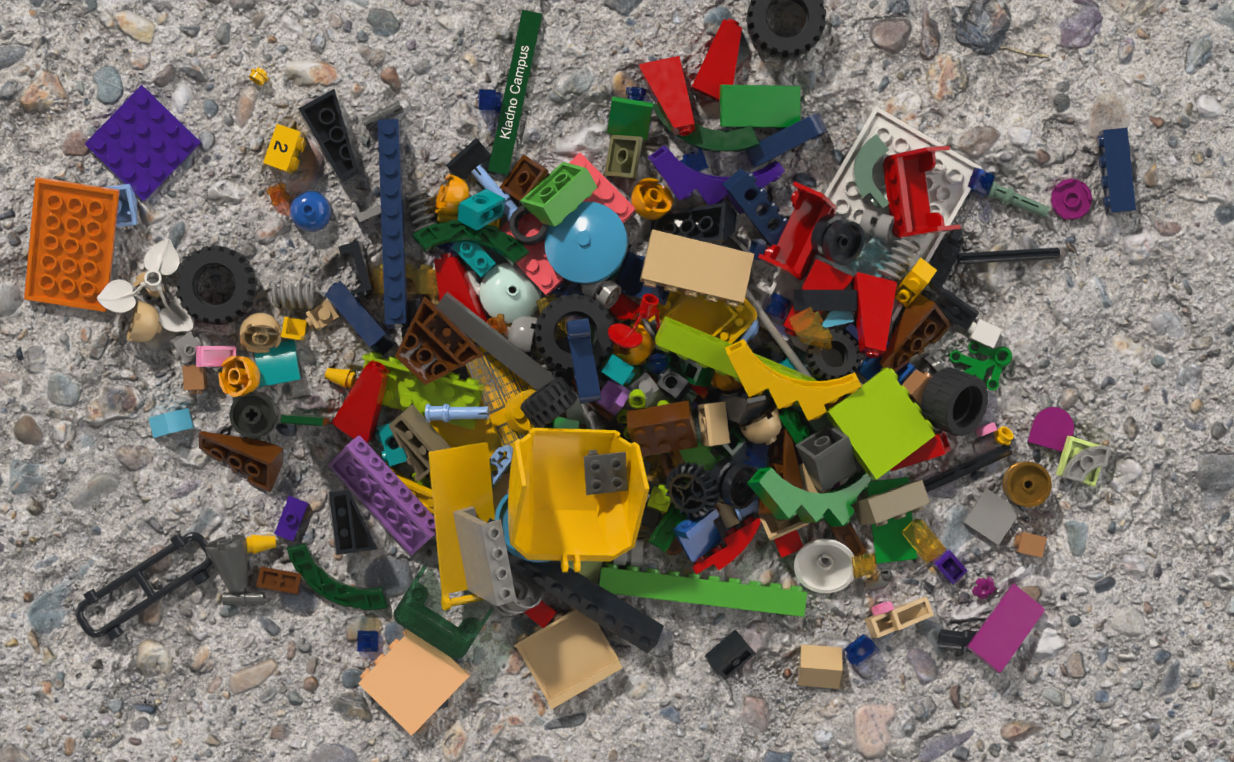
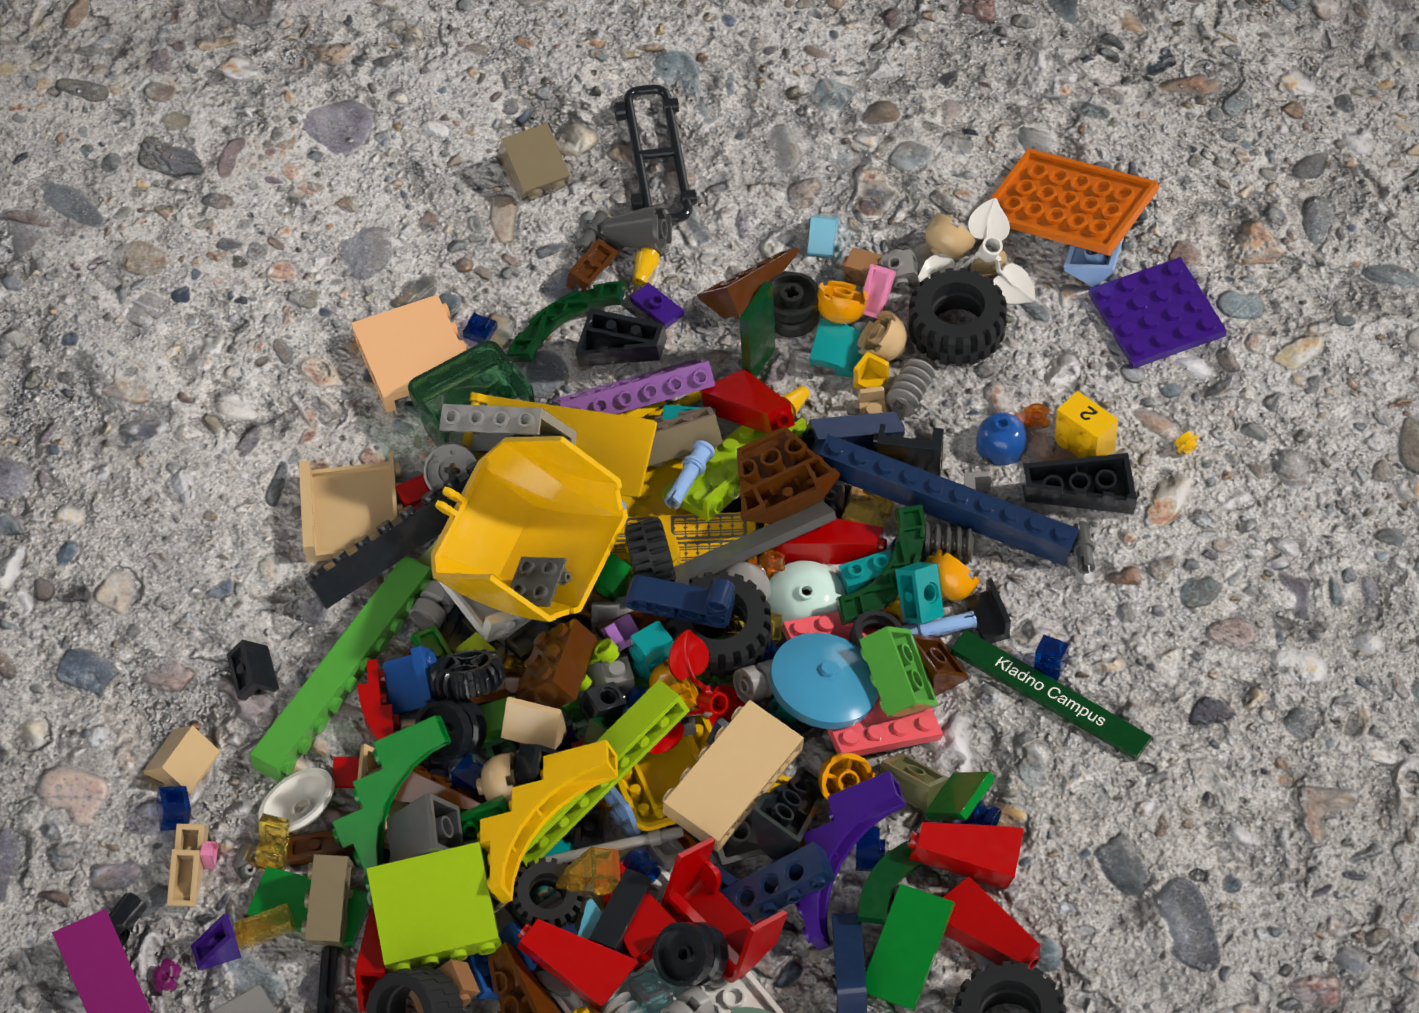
camera: 120 degrees right, 35 degrees down
none -> dark tan slope [498,123,570,199]

